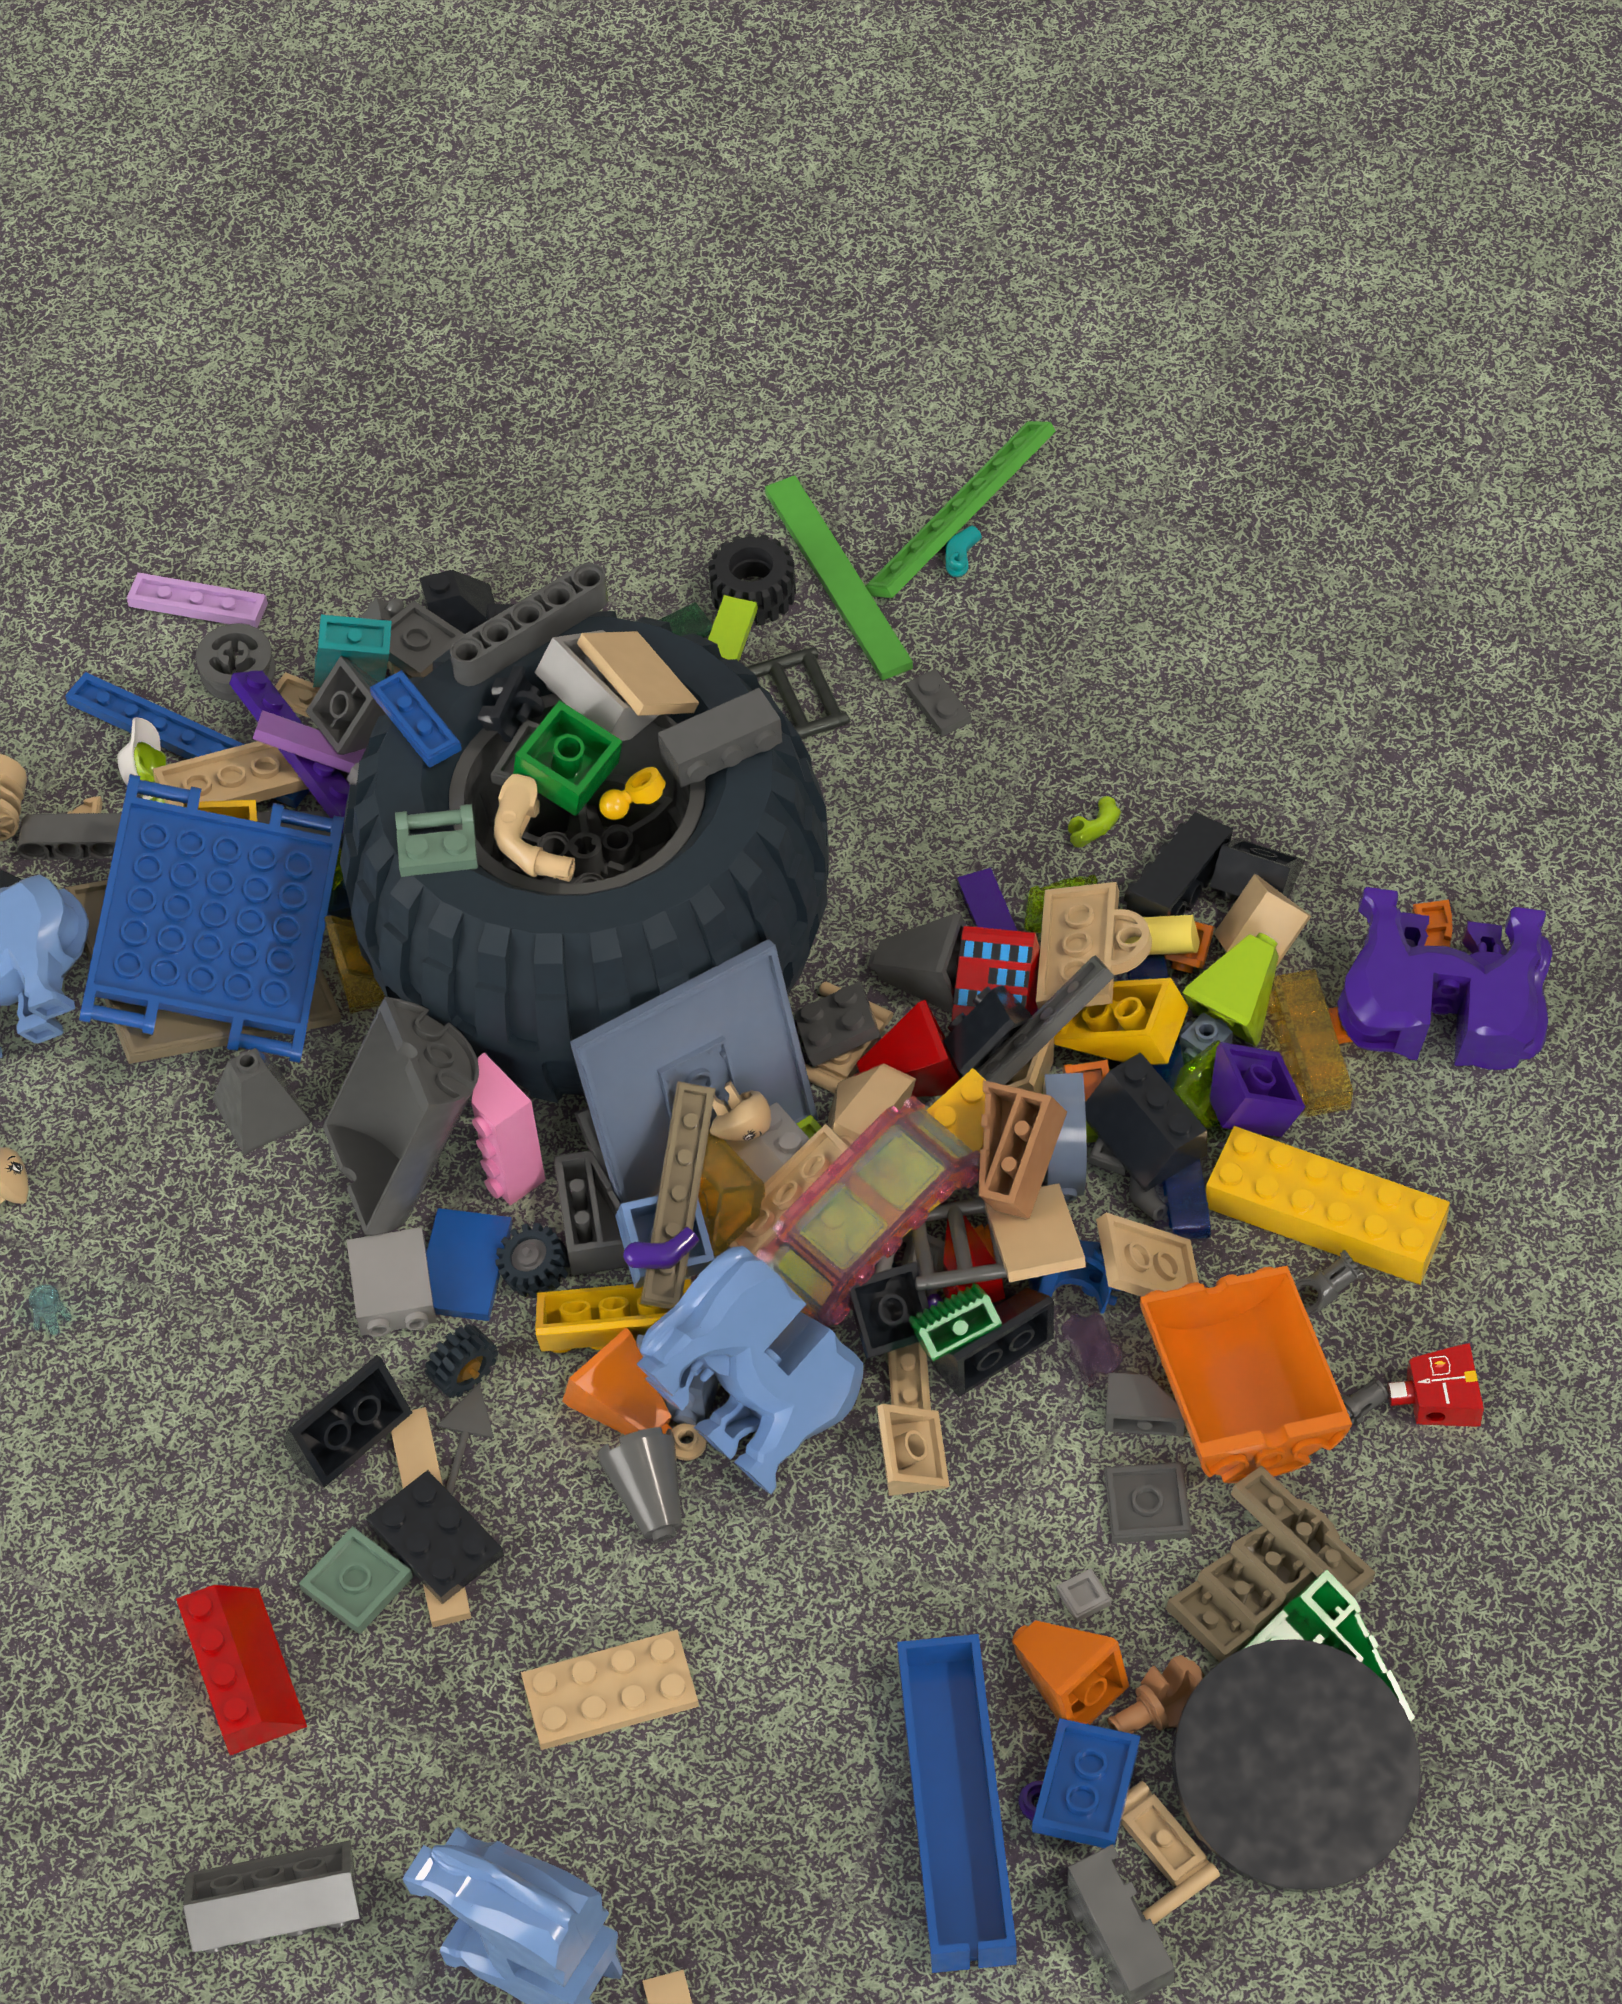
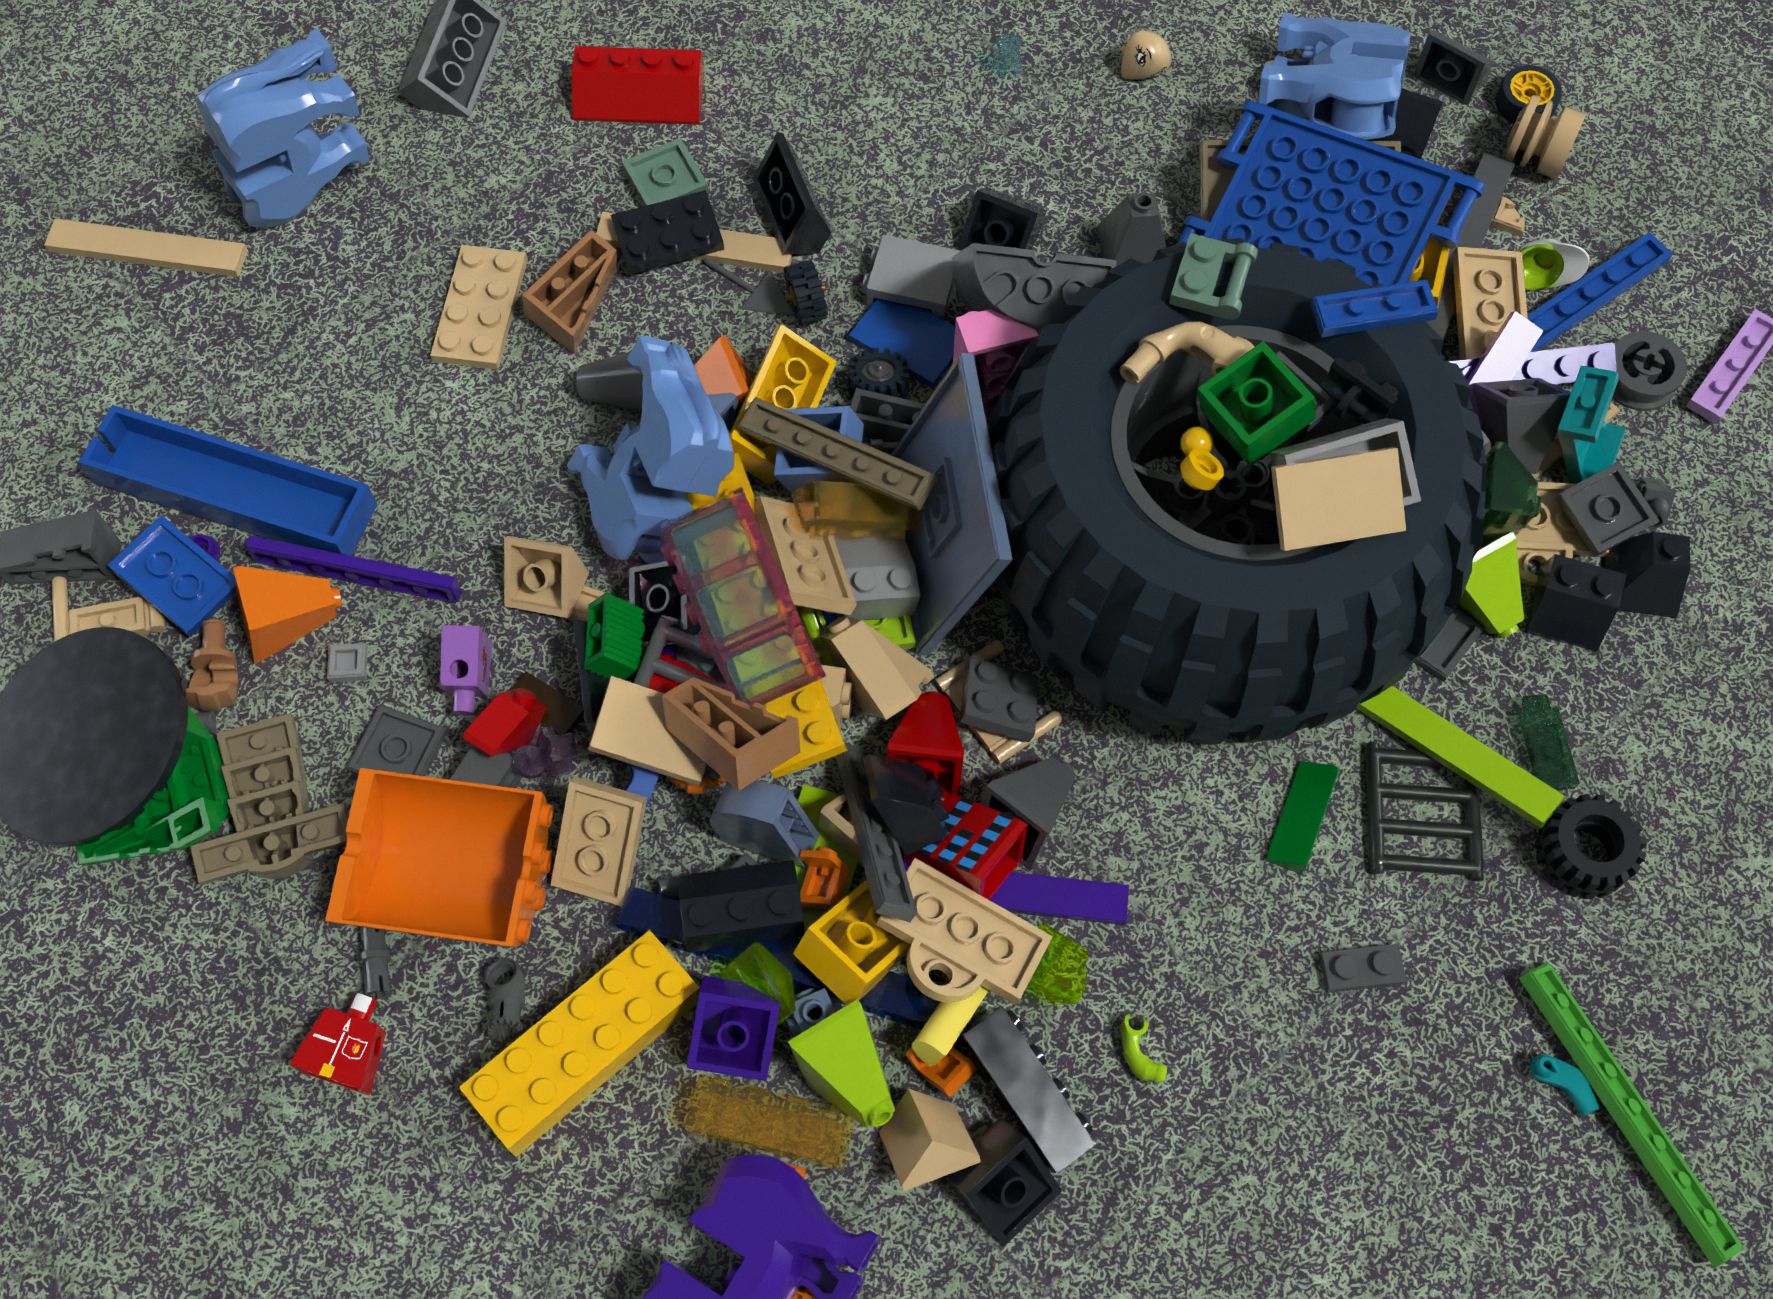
camera: 110 degrees right, 10 degrees up
dark grey beam [450,563,608,686] -> none
dark purple arm [623,1227,699,1269] -> none
dark grey brick [658,688,782,788] -> none
tan piece [710,1081,771,1141] -> none
bright green tile [765,475,913,681] -> none
none -> dark purple tile [245,535,462,604]
none -> medium lavender torso [440,625,493,716]
none -> red slope [462,688,547,757]
none -> dark brown tile [512,672,584,741]
none -> medium nougat wedge [522,230,617,354]
none -> black slope [957,187,1047,251]
none -> green slope [1265,761,1340,874]

